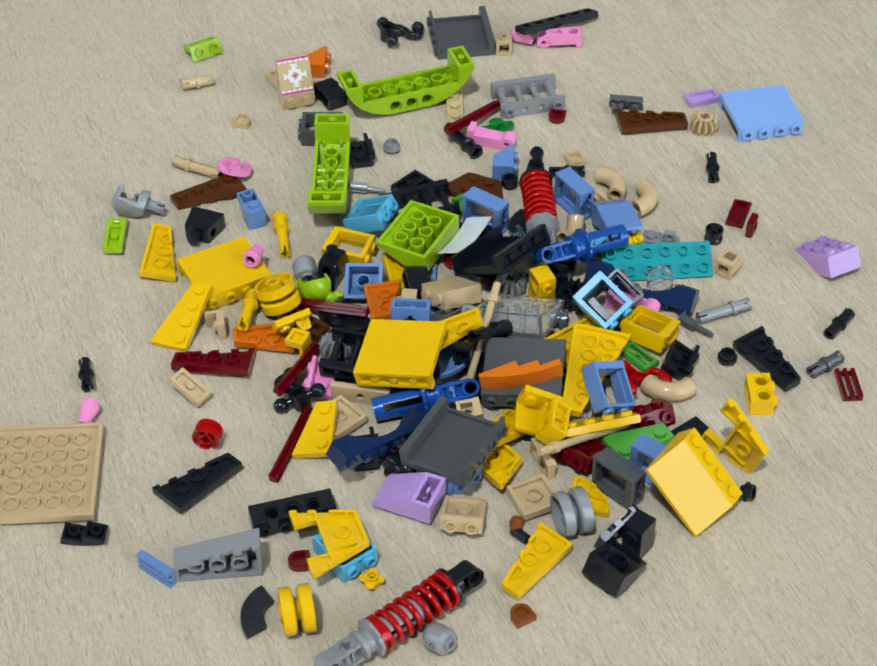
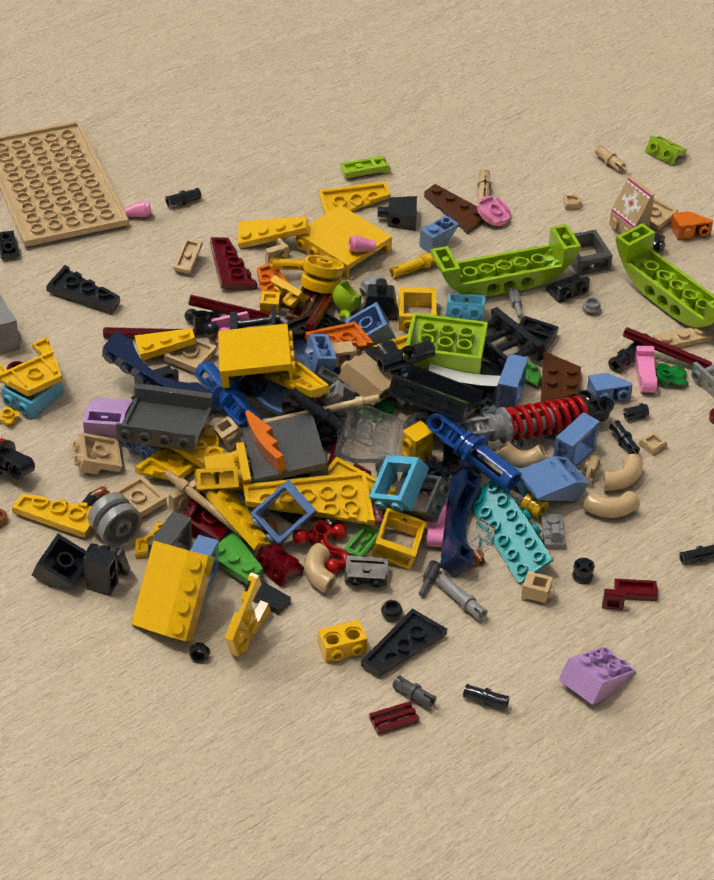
camera: 70 degrees right, 0 degrees up
light grey piece [112,183,166,217] -> none
red wheel [192,418,224,450] -> none
black brick [248,488,336,537] -> none
none -> black piece [376,340,436,373]

